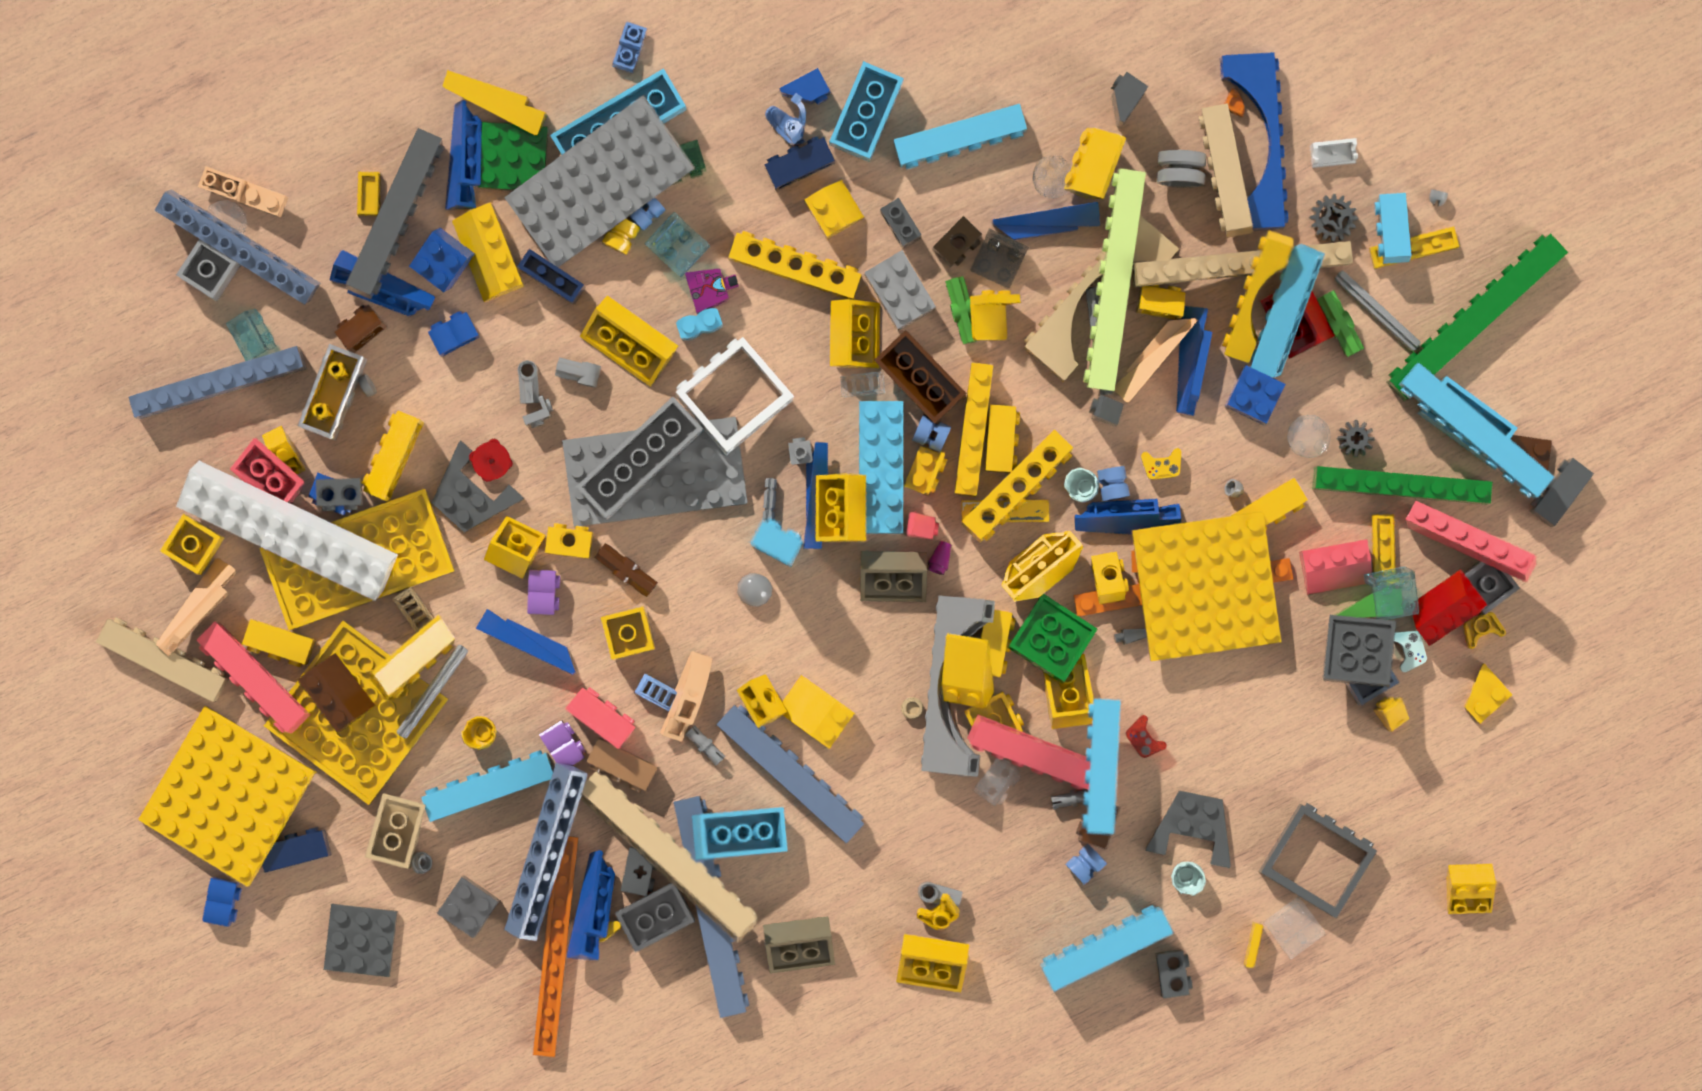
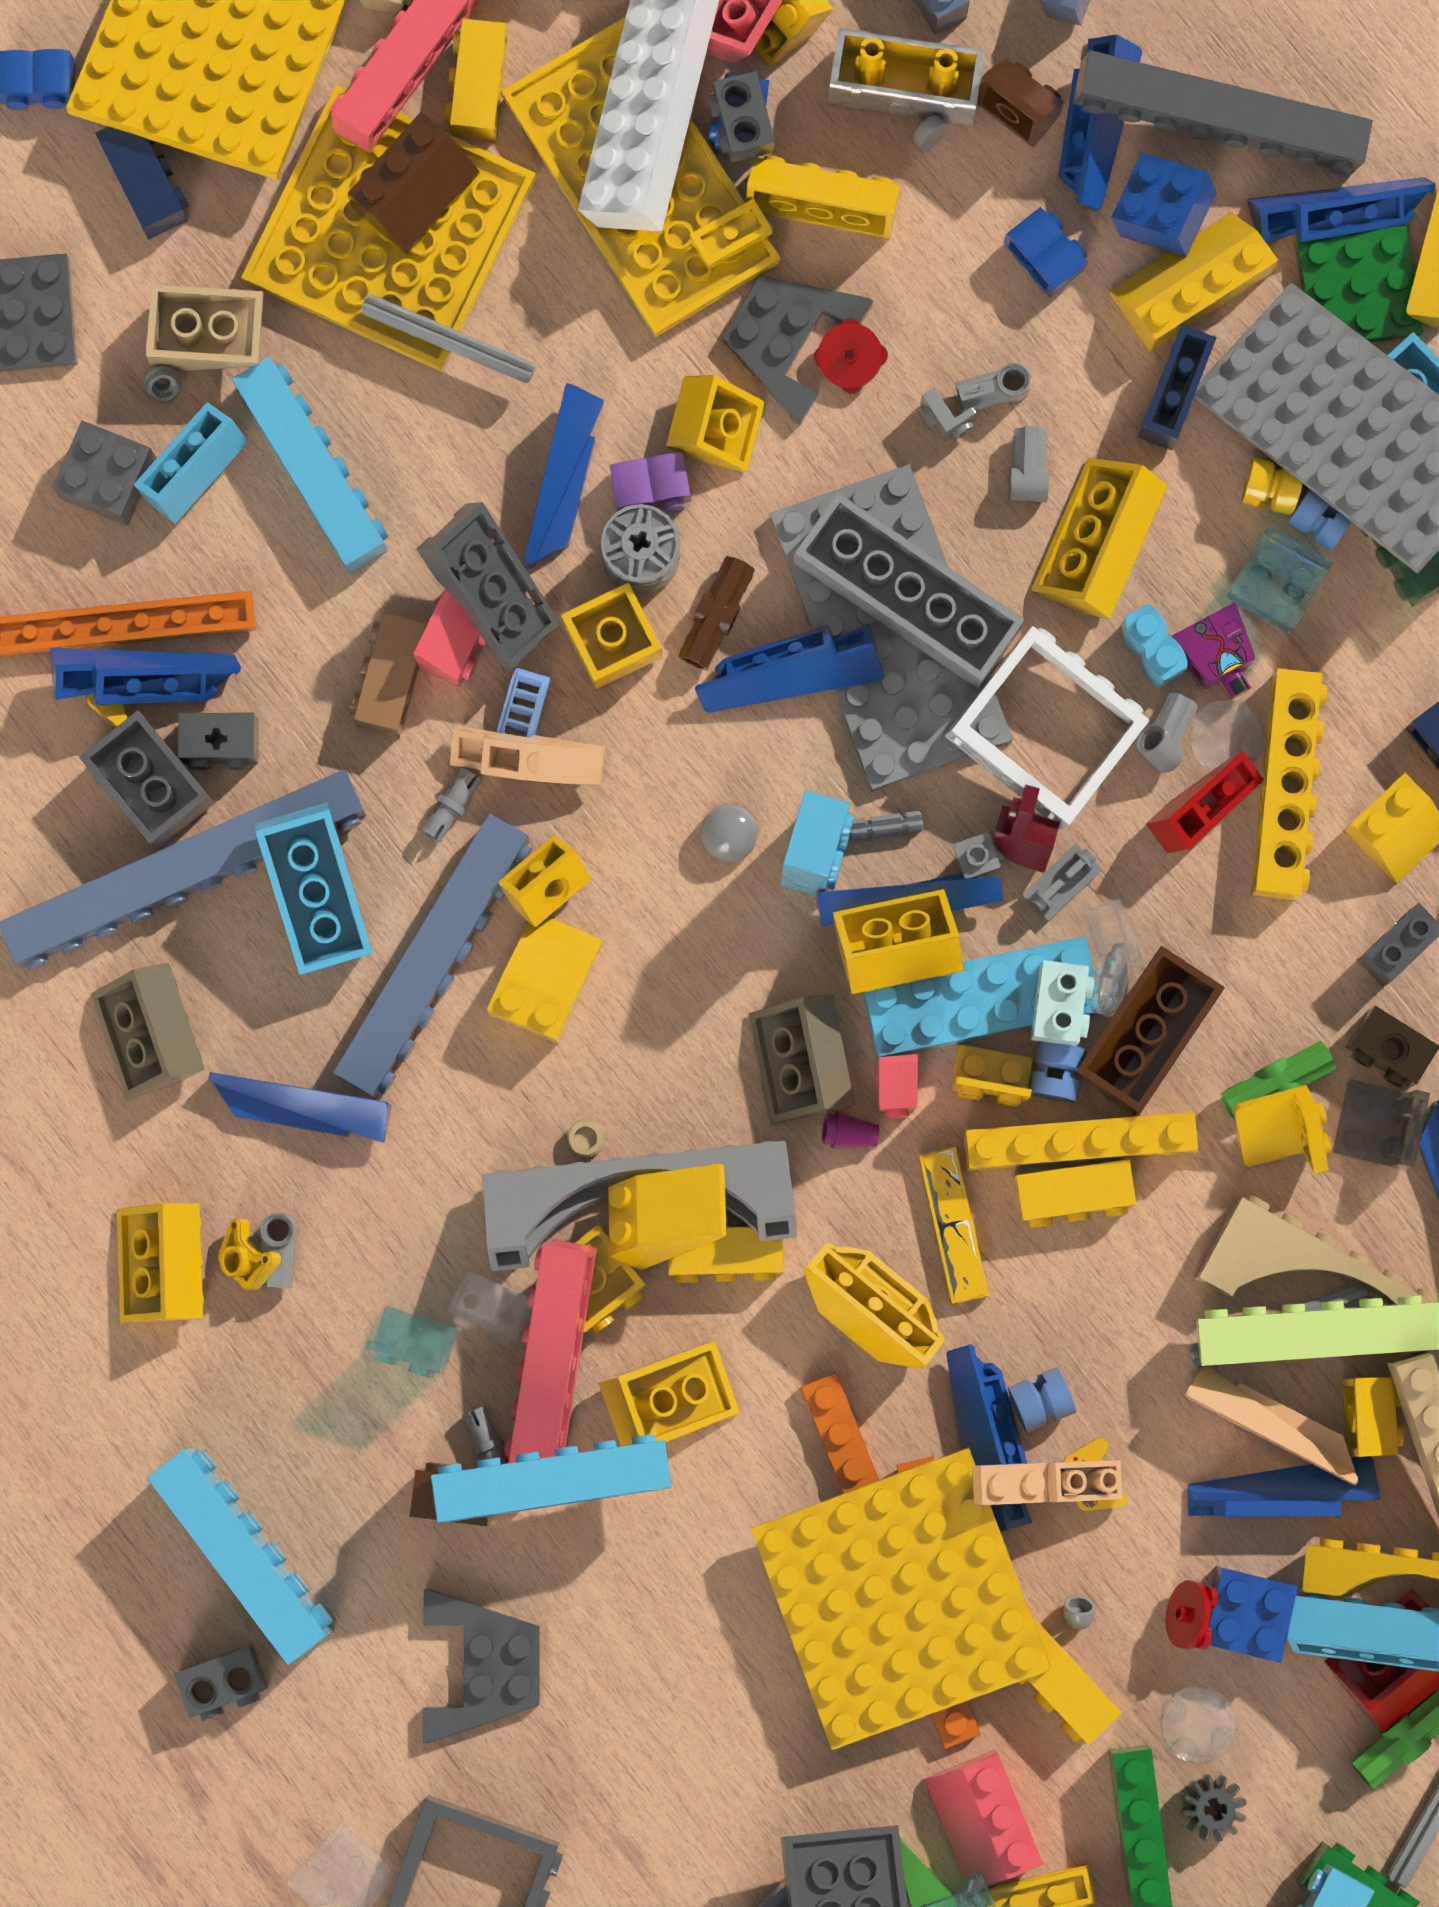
camera: 80 degrees right, 5 degrees down
yellow tile [357,172,381,216] -> none
yellow slope [370,615,455,700] -> none
tan slope [393,587,434,633] -> none
yellow hair [461,716,497,750] -> none
sand blue brick [504,763,588,941] -> none
medium lavender brick [539,720,586,766] -> none
yellow brick [545,523,593,559] -> none
tan brick [580,772,757,943] -> none
yellow slope [830,299,880,368] -> none
light grey brick [864,250,936,331] -> none
yellow brick [961,429,1073,543] -> none
green plate [1008,594,1098,684] -> none
light aqua hair [1064,468,1099,502] -> none
medium blue wheel [1066,843,1107,885] -> none
dark grey slope [1089,395,1124,426] -> none
yellow brick [1091,552,1129,604] -> none
dark grey piece [1114,629,1147,645] -> none
clear red piece [1125,715,1167,758] -> none
light aqua hair [1171,861,1206,896] -> none
yellow tile [1243,922,1264,968] -> none
none -> medium azure brick [133,402,248,524]
none -> blue wedge [209,1072,392,1143]
none -> clear light blue bracket [366,1305,459,1378]
none -> dark grey piece [416,502,560,670]
none -> light grey wheel [600,504,680,595]
none -> yellow plate [689,198,772,270]
none -> blue wedge [695,624,885,713]
none -> light nougat slope [972,1460,1122,1505]
none -> dark red brick [994,784,1060,873]
none -> light grey hinge [1022,843,1102,921]
none -> light aqua brick [1030,960,1094,1046]
none -> clear dish [1091,943,1131,1017]
none -> light grey piece [1136,692,1198,773]
none -> red slope [1146,750,1264,853]
none -> red piece [1166,1580,1218,1650]
none -> clear dish [1189,699,1264,771]

